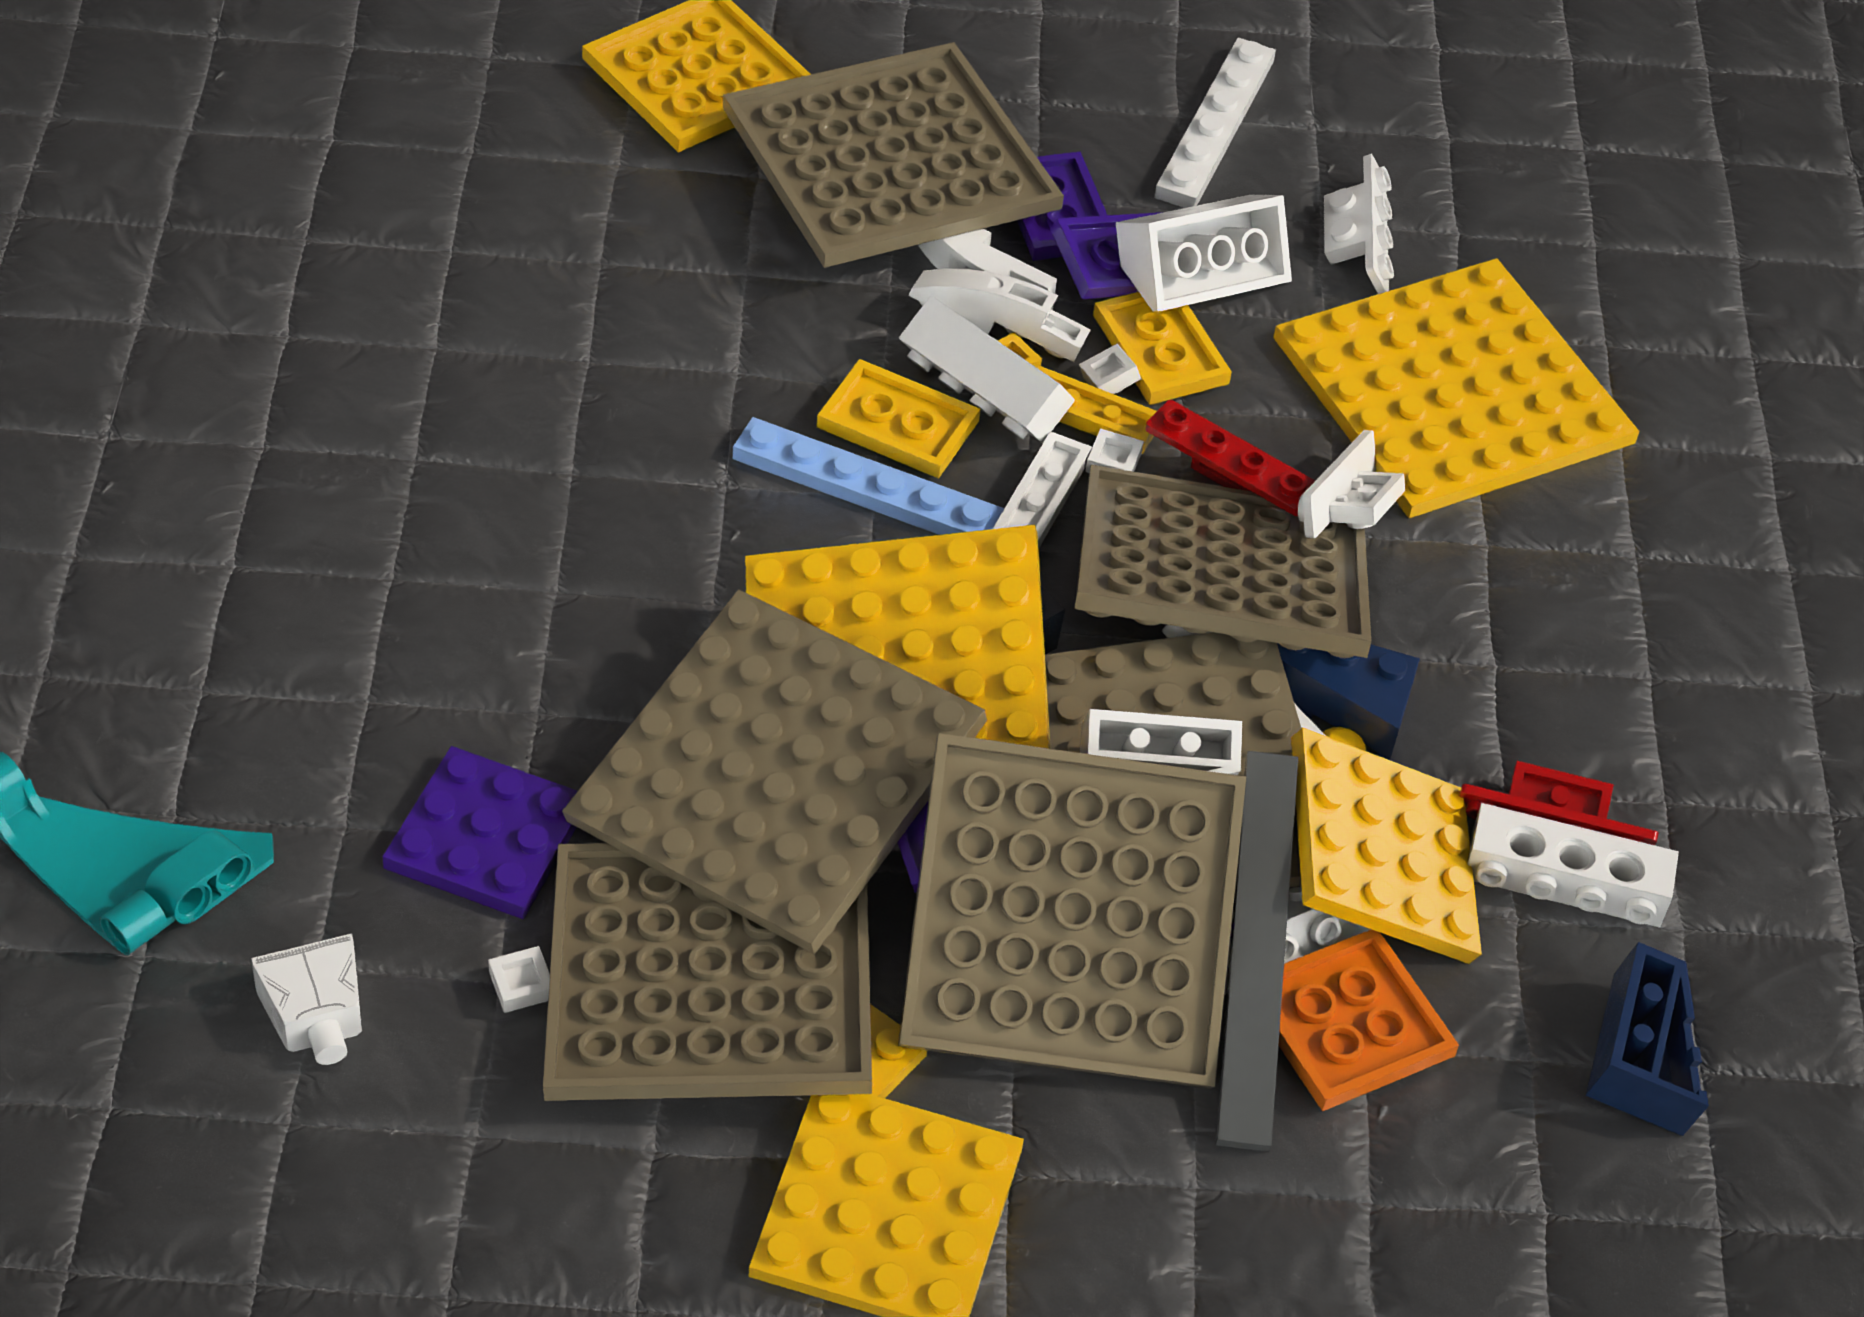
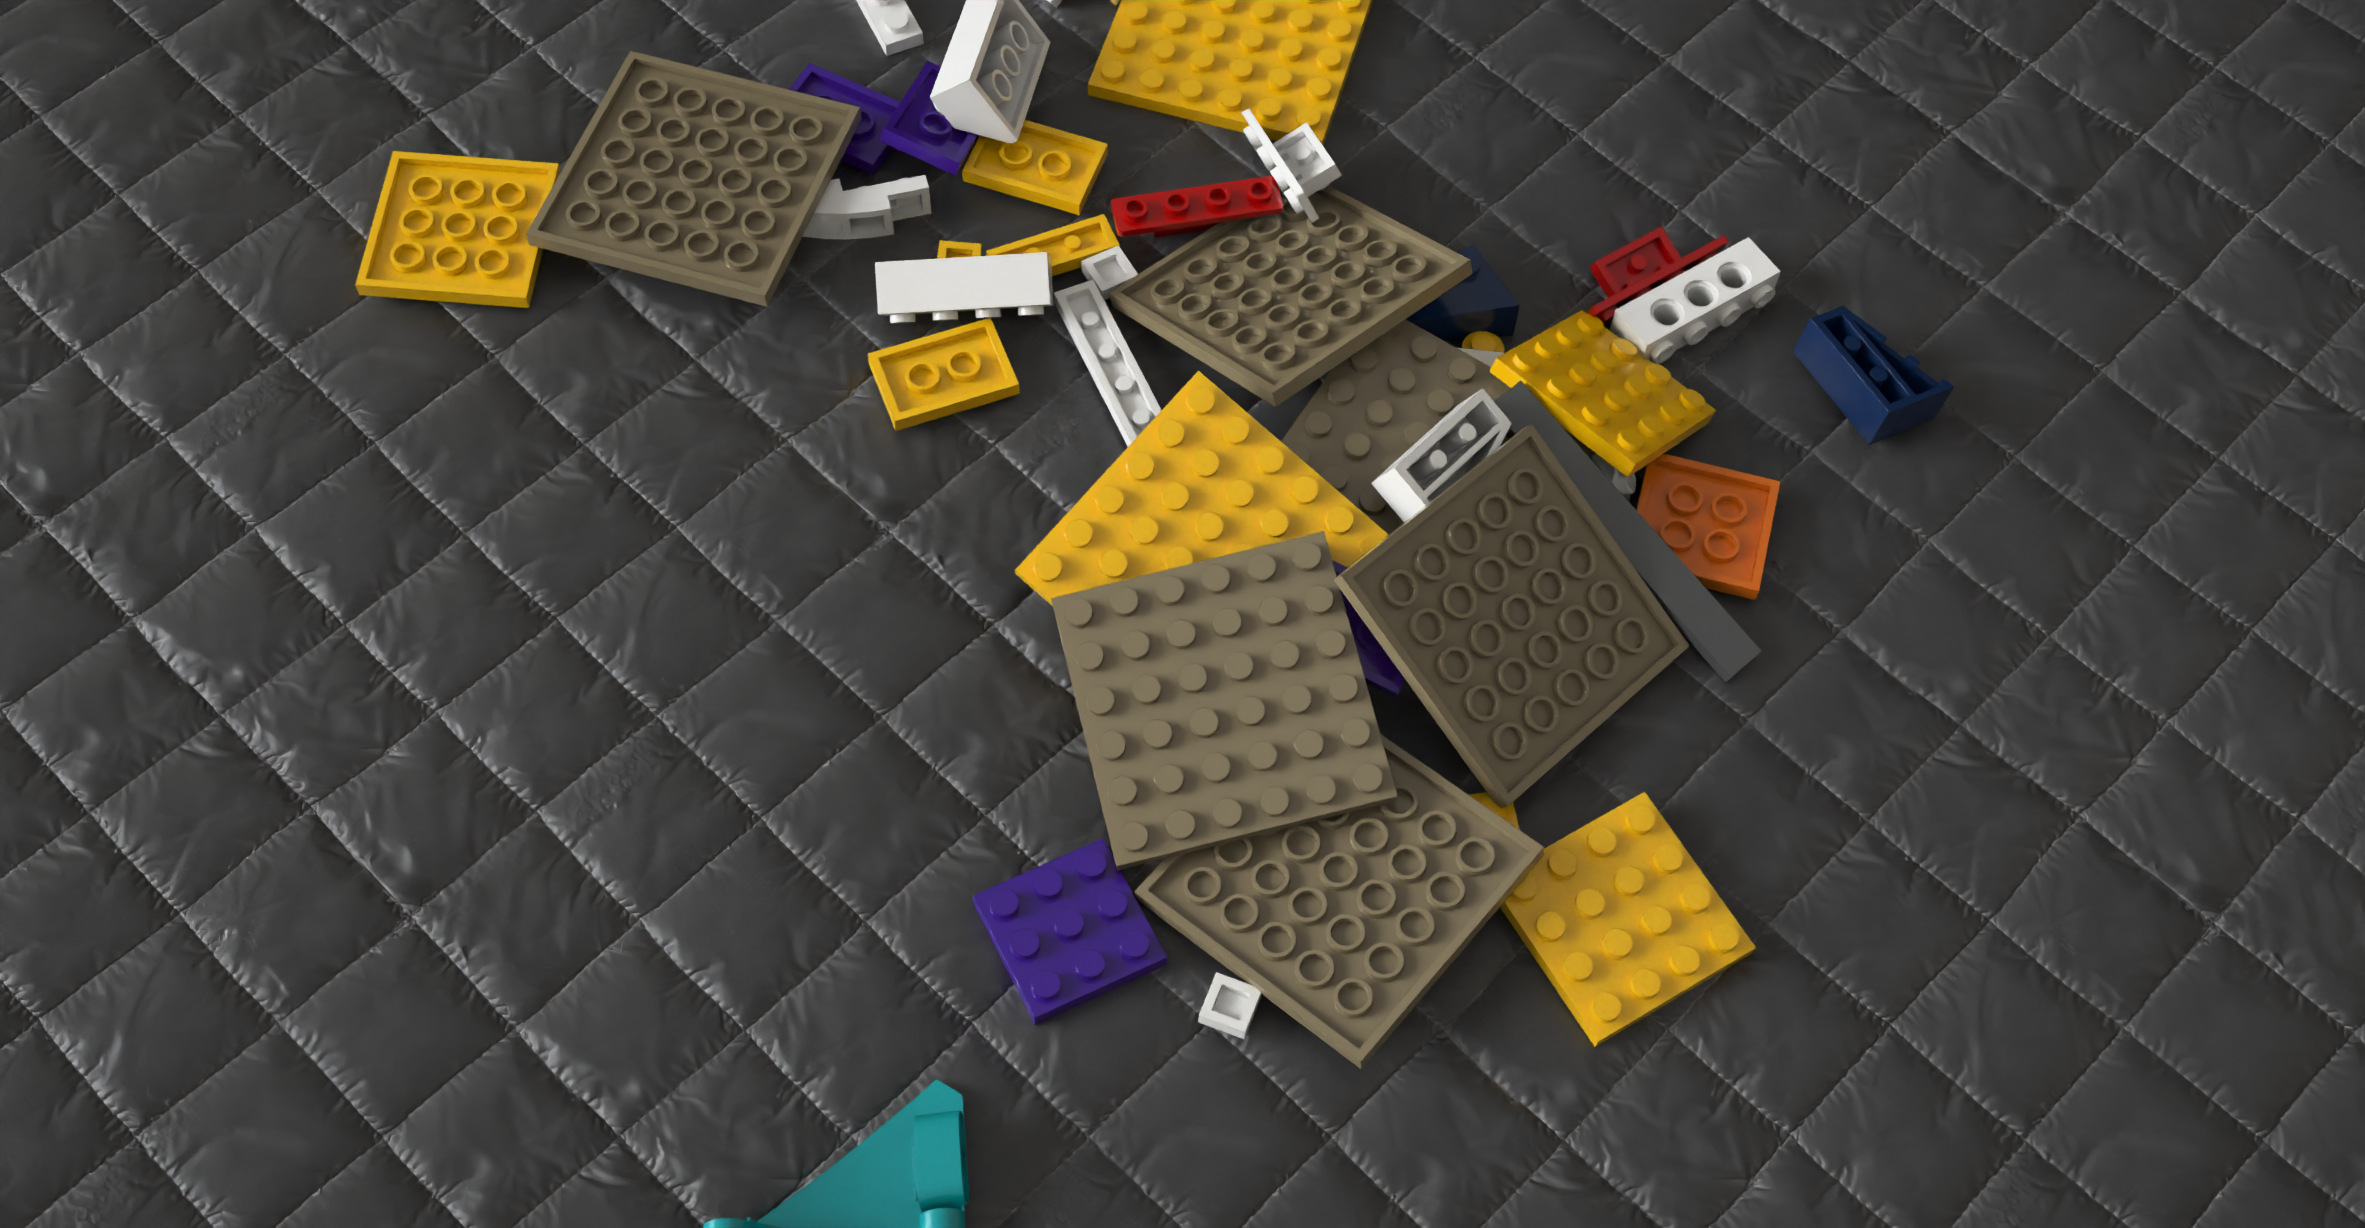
camera: 45 degrees left, 10 degrees up
white torso [251,934,362,1065] -> none
light blue plate [733,417,1004,535] -> none
white slope [909,268,1091,362] -> none
white plate [1079,344,1141,394] -> none

